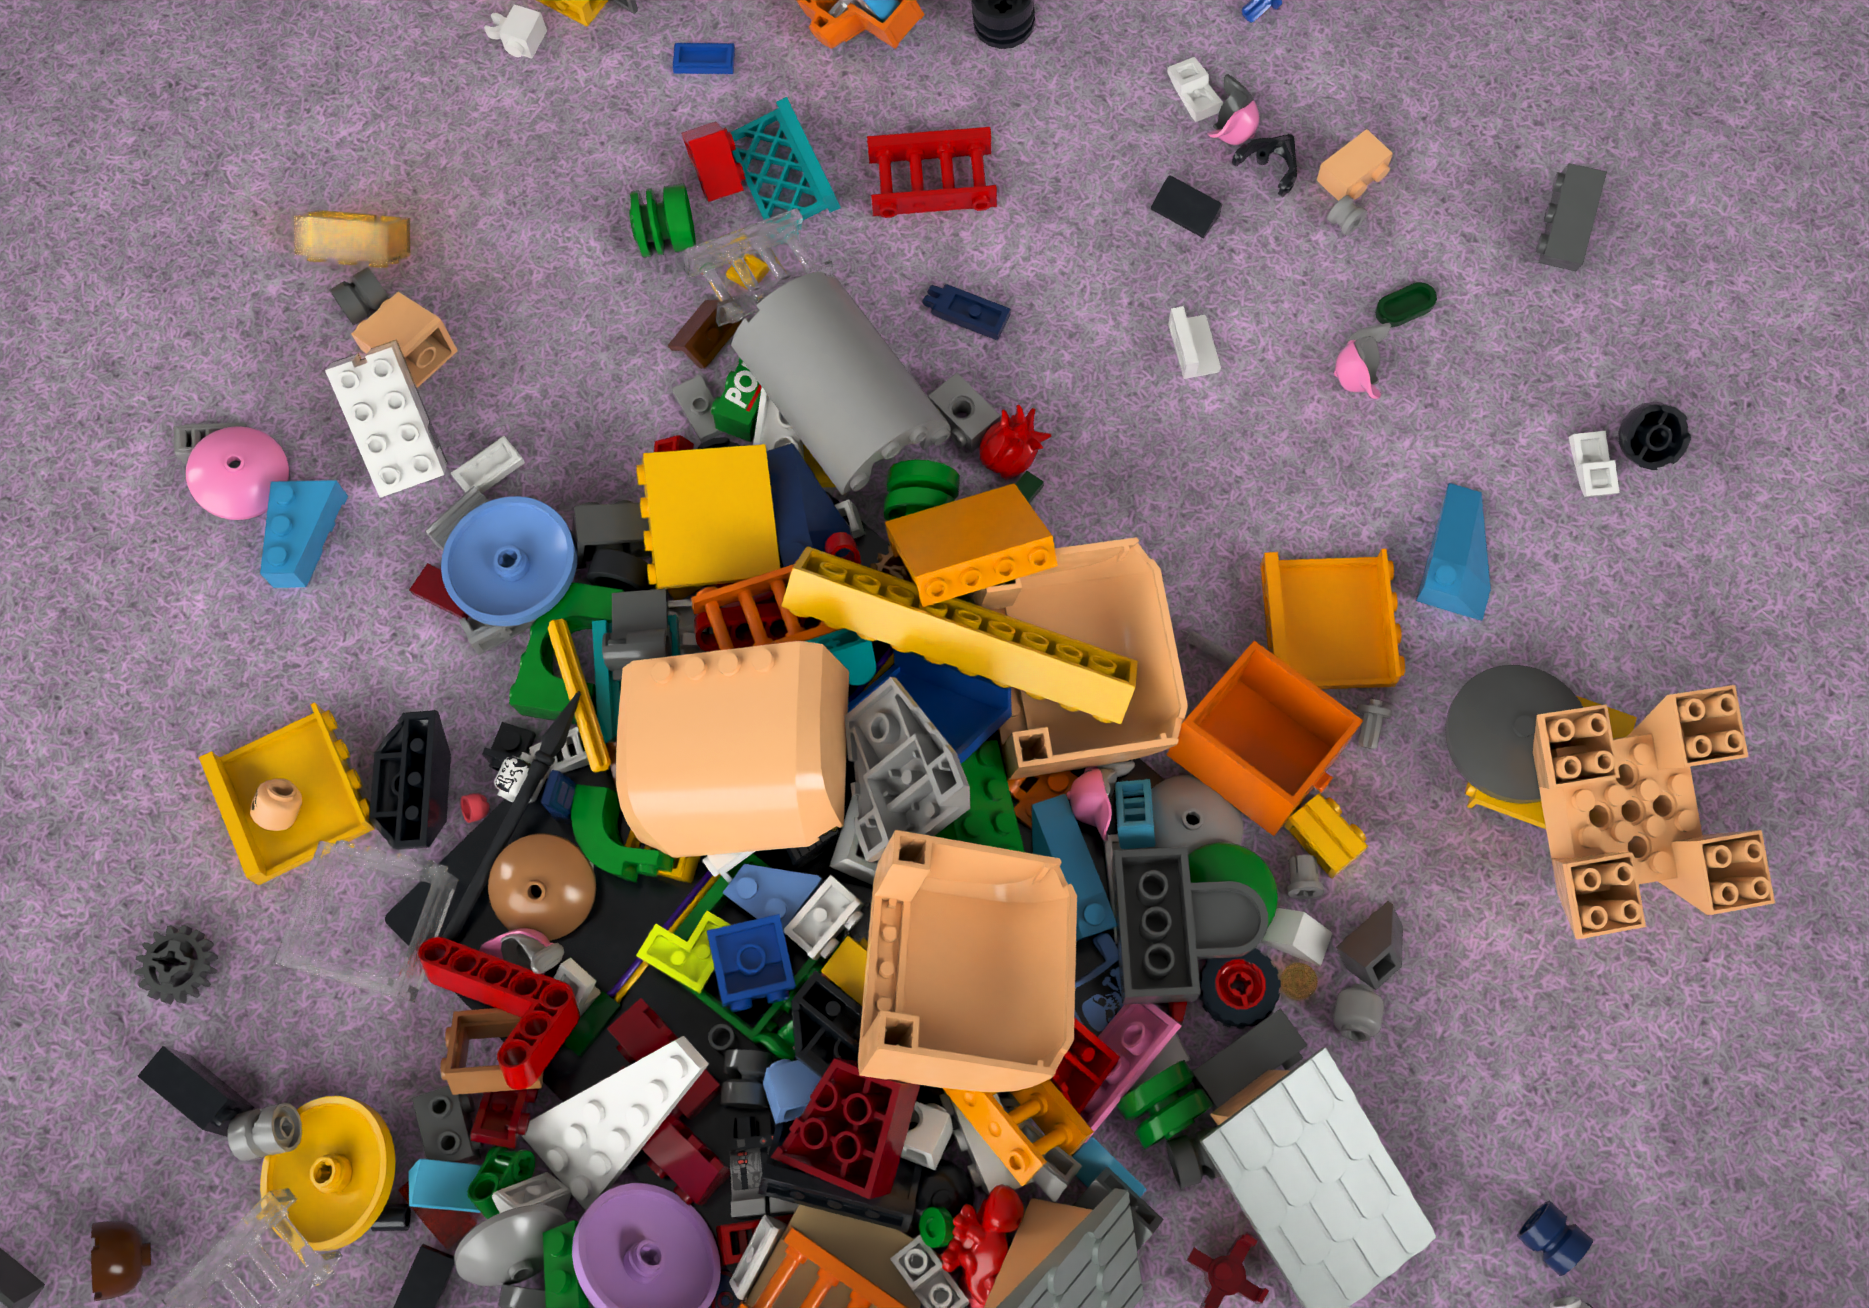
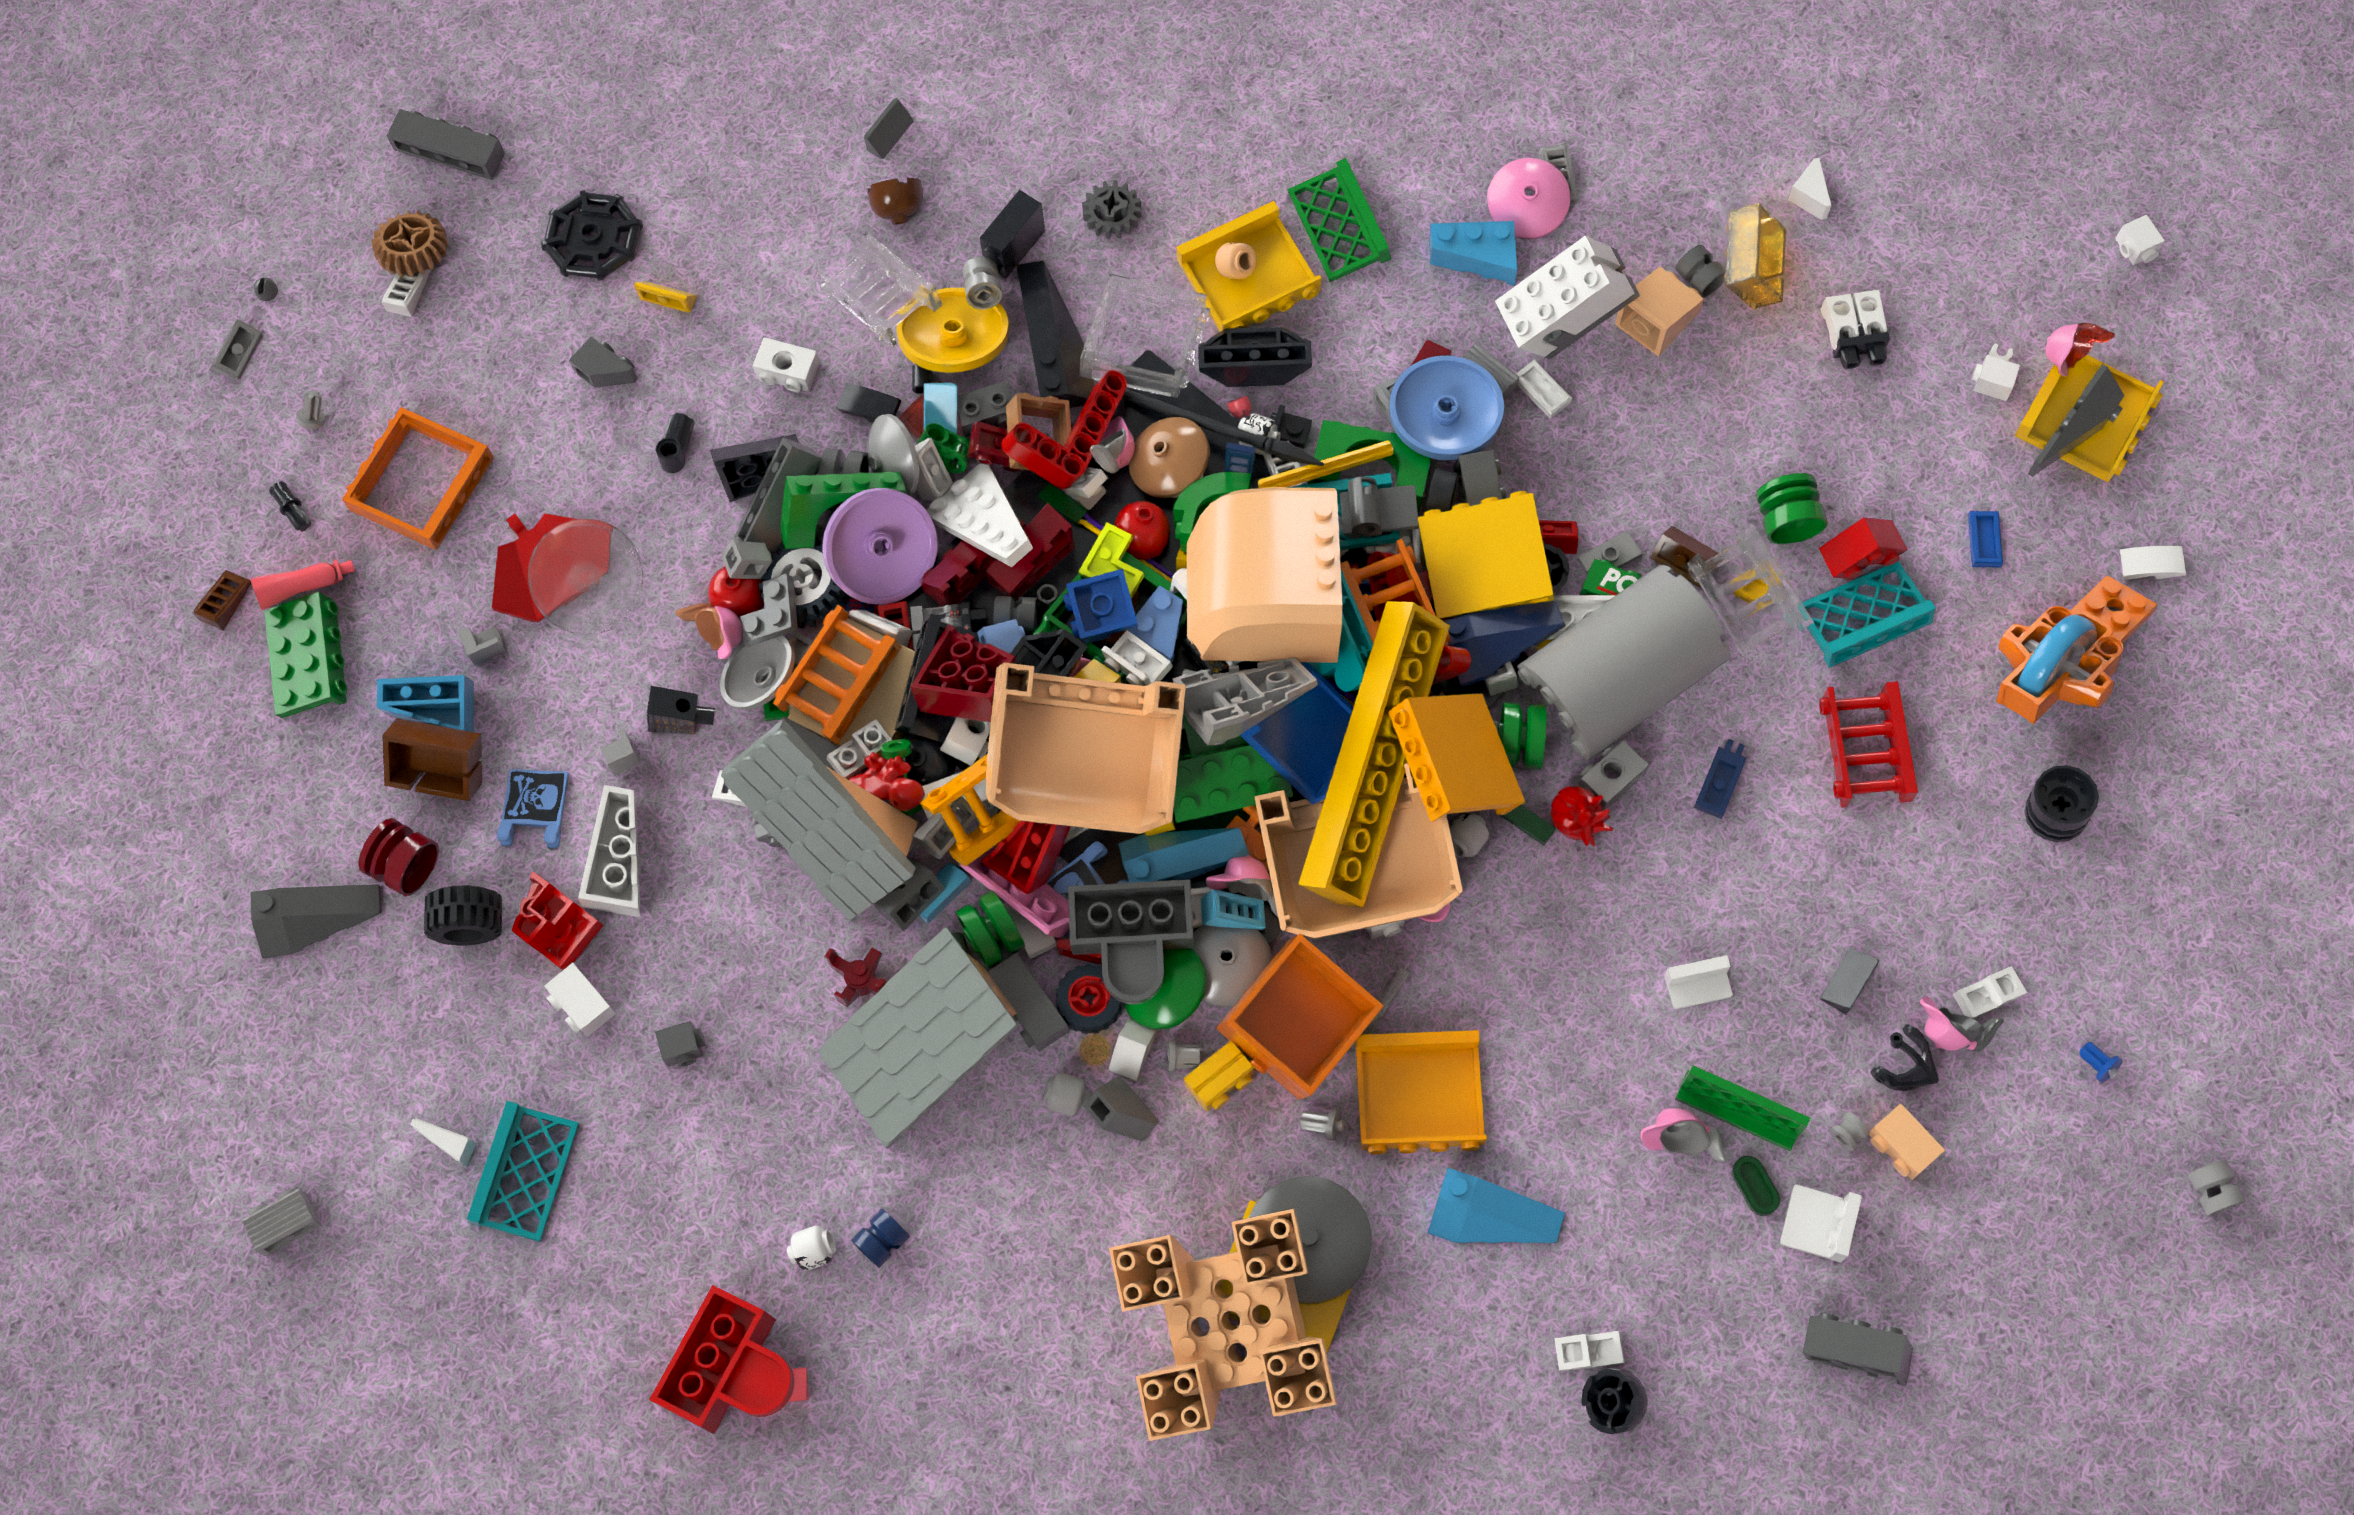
camera: 90 degrees right, 0 degrees up
none -> black wedge [1017,260,1095,408]
none -> red cylinder [1114,501,1170,560]
none -> green fence [1287,158,1392,282]
none -> green fence [1675,1065,1810,1151]
none -> white bracket [1780,1184,1862,1263]
none -> white slope [1788,158,1832,220]
none -> white hips [1820,290,1890,370]

